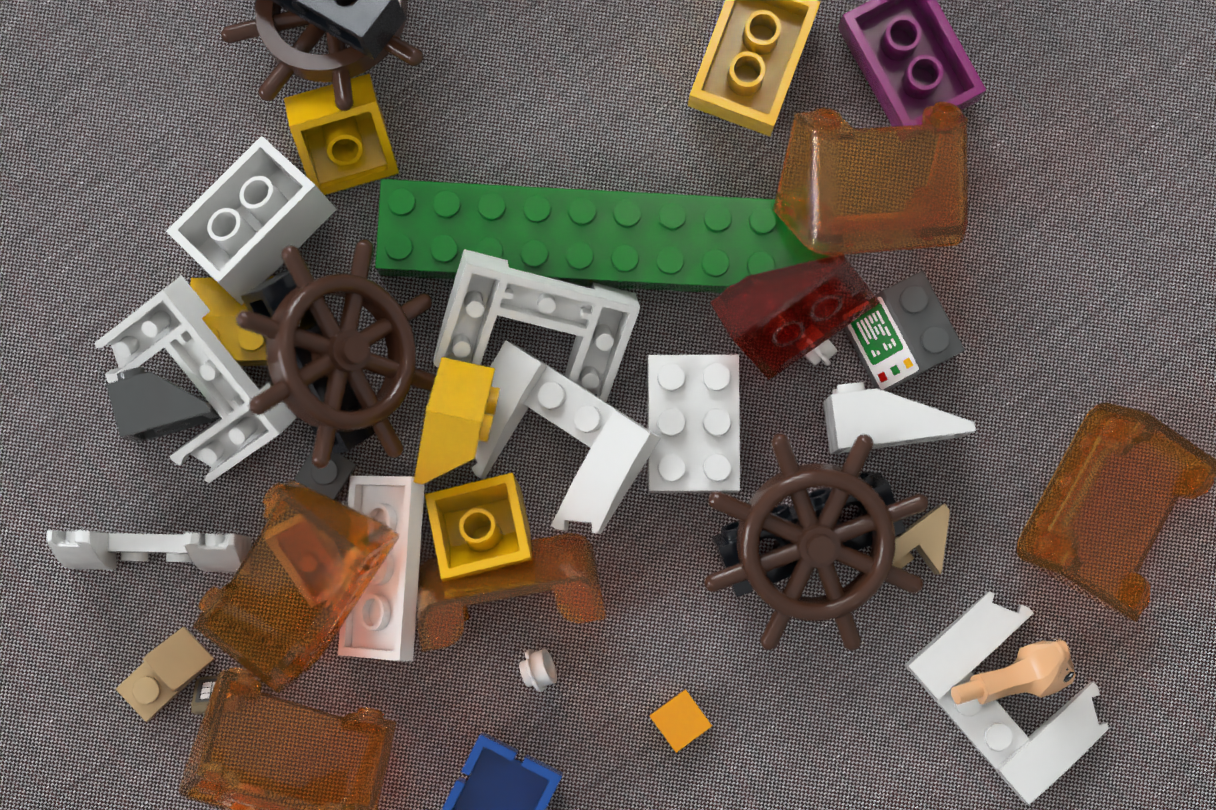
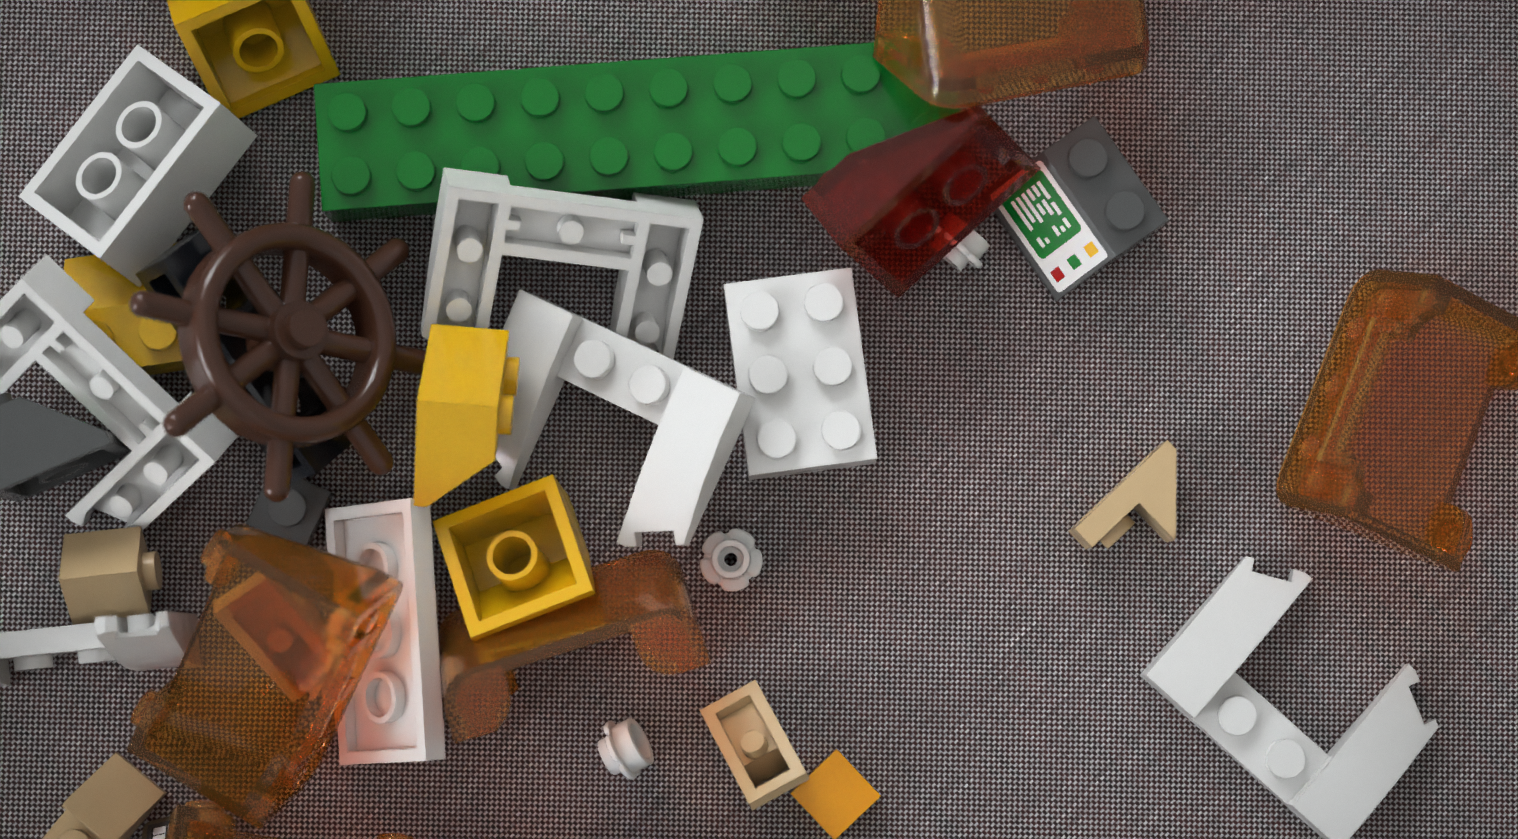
camera: 10 degrees left, 0 degrees up
reddish brown brick [704,433,929,650] -> none
white slope [823,382,976,455] -> none
light nougat animal [951,638,1076,705] -> none
none -> tan brick [59,526,162,625]
none -> tan slope [699,679,810,811]
none -> white plate [700,528,763,592]

